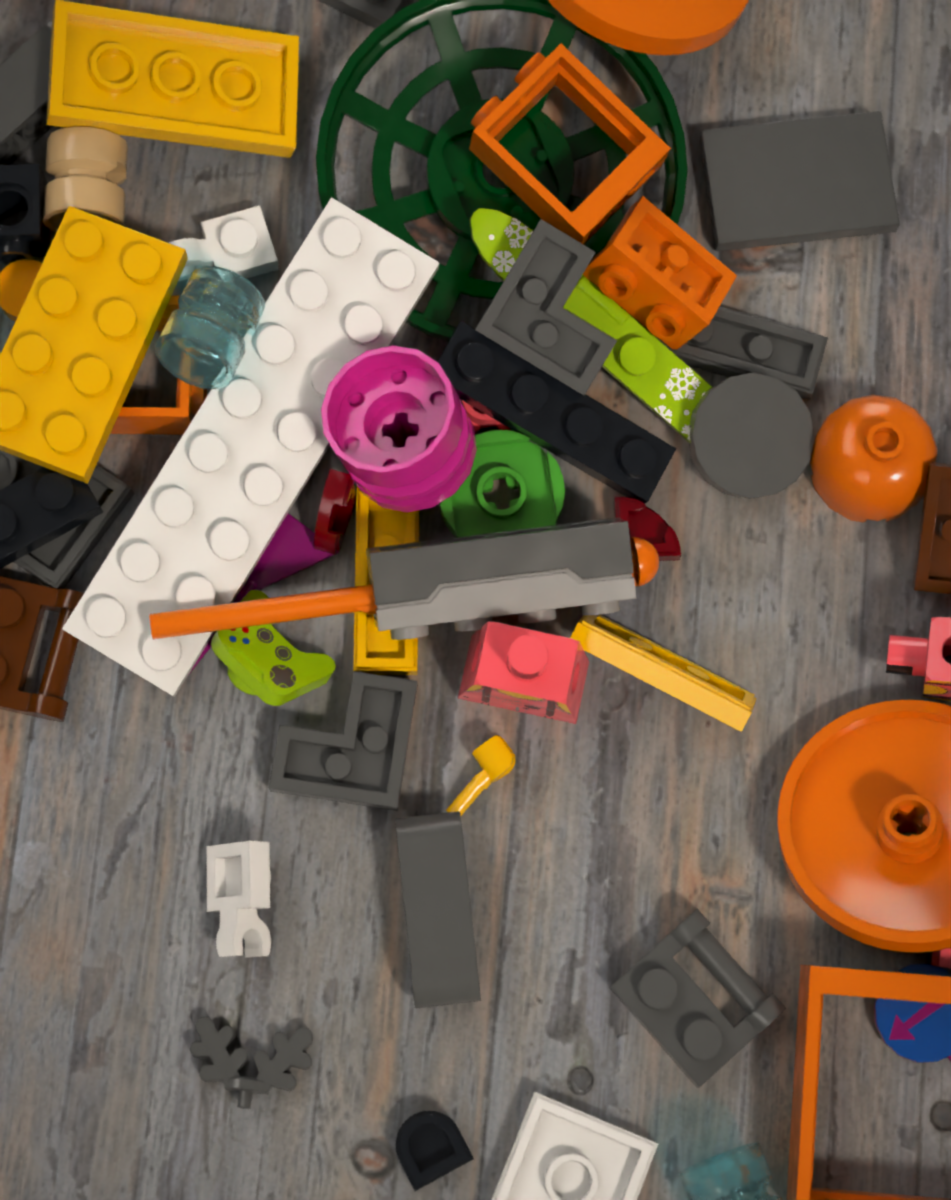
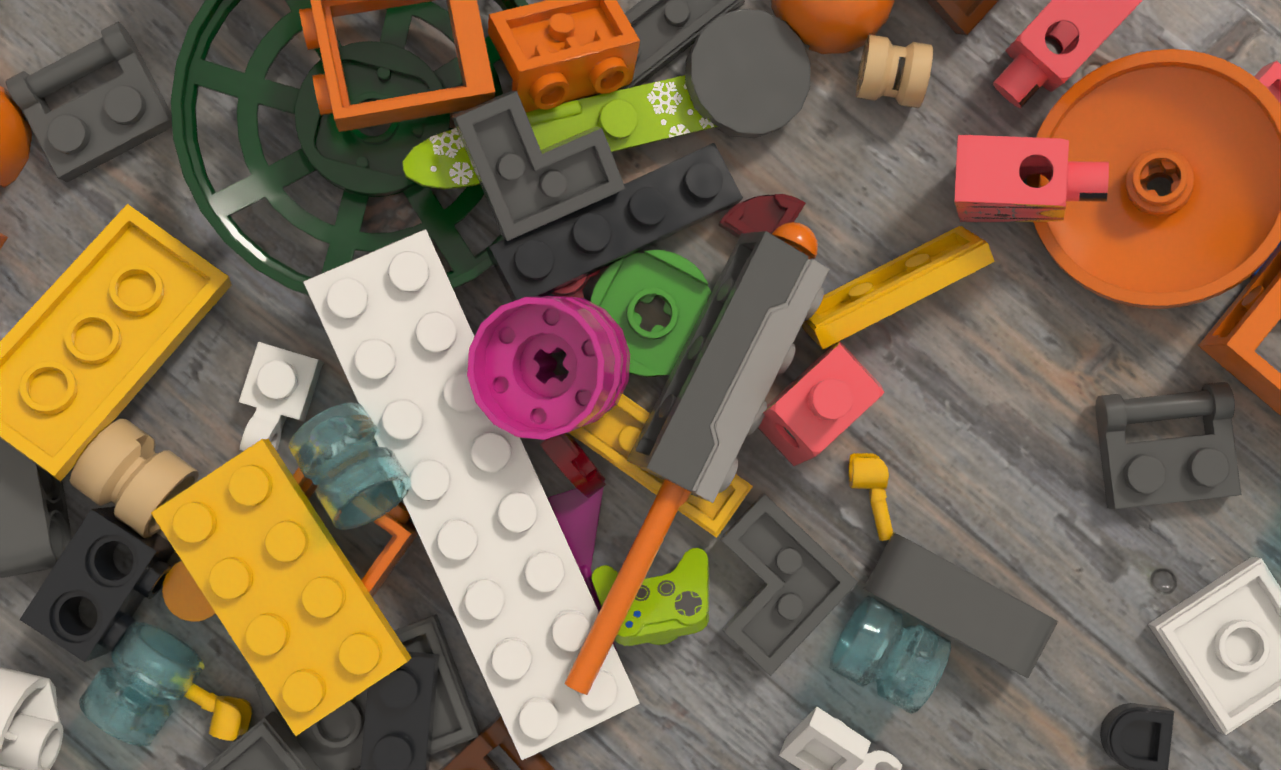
camera: 50 degrees left, 10 degrees up
none -> clear light blue wheel [829,596,951,714]
none -> tan wheel [856,34,933,108]
none -> coral torso [954,135,1109,222]

